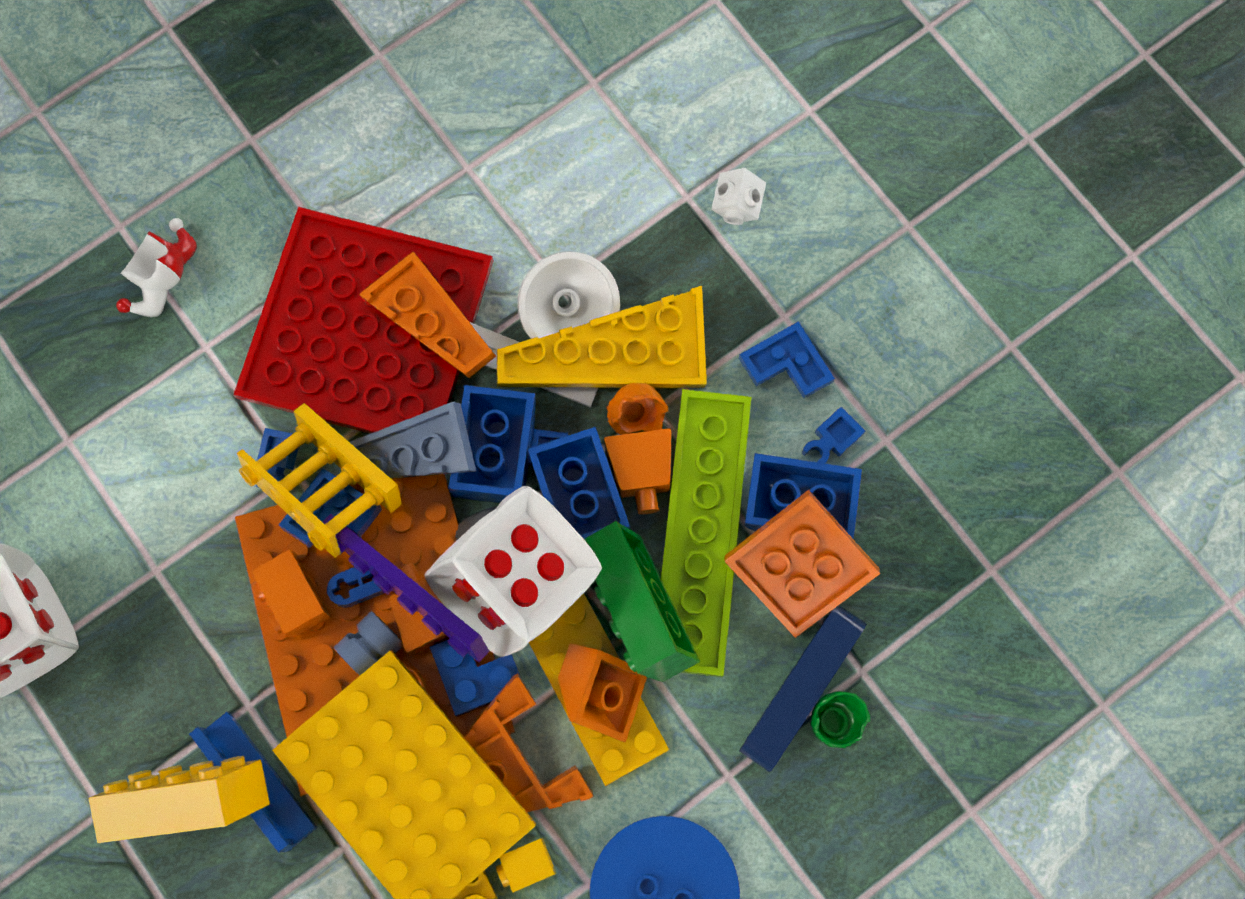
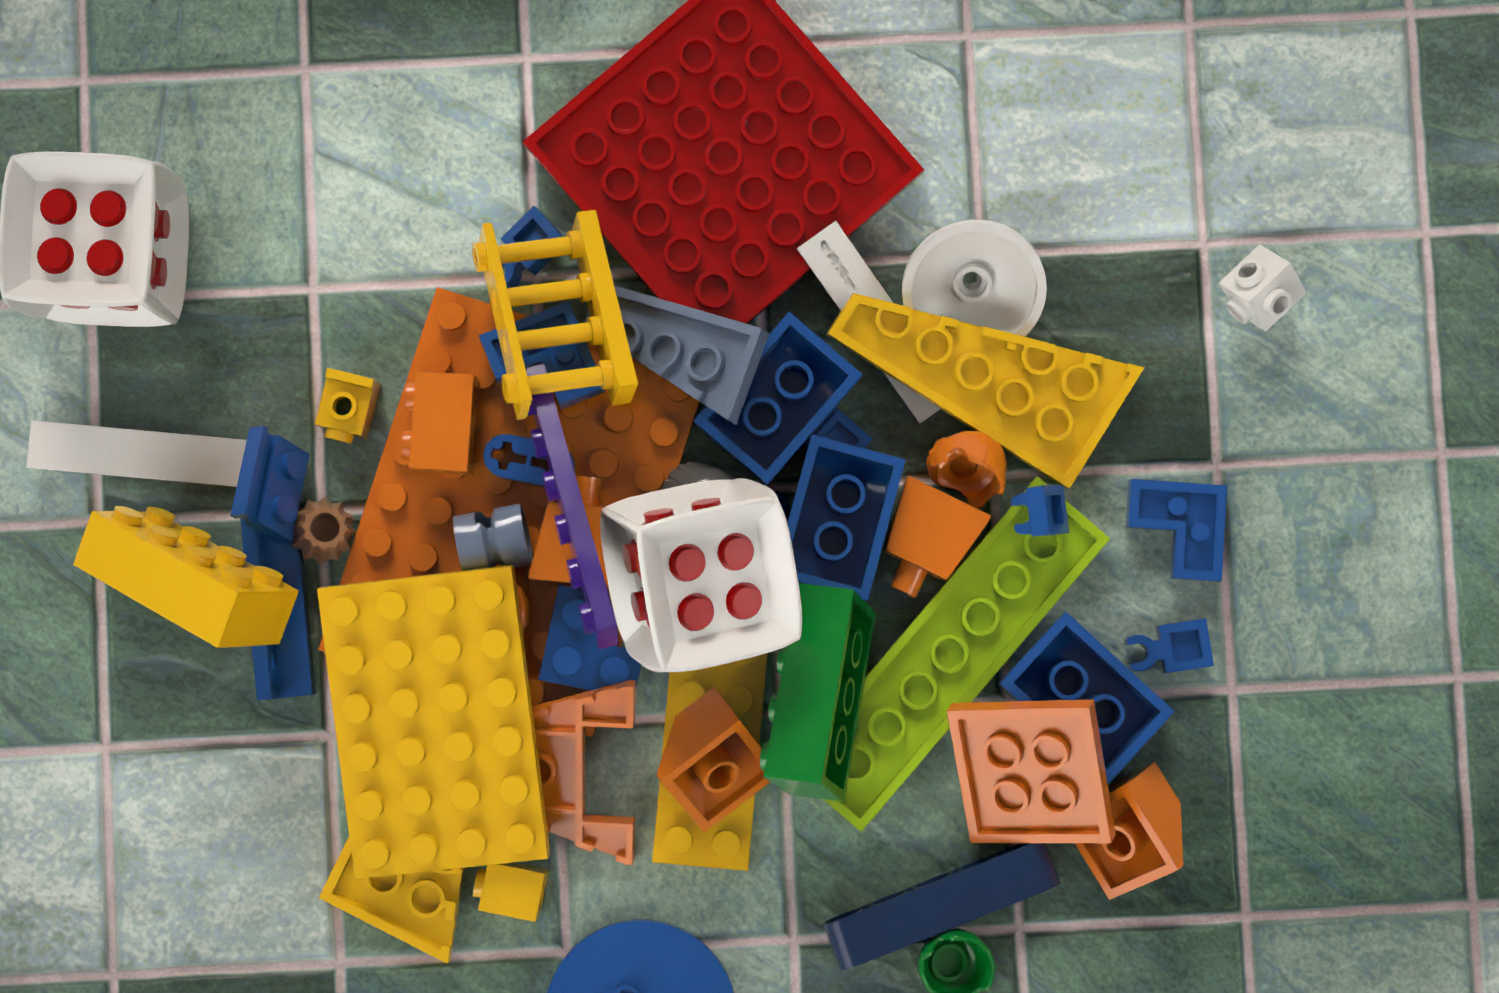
camera: 35 degrees right, 10 degrees up
orange wing [359,252,496,378] -> none
none -> white piece [26,420,247,487]
none -> blue plate [230,425,310,544]
none -> medium nougat piece [292,497,357,564]
none -> yellow brick [315,368,381,444]
none -> blue tile [1011,485,1069,537]
none -> orange slope [1075,762,1183,900]

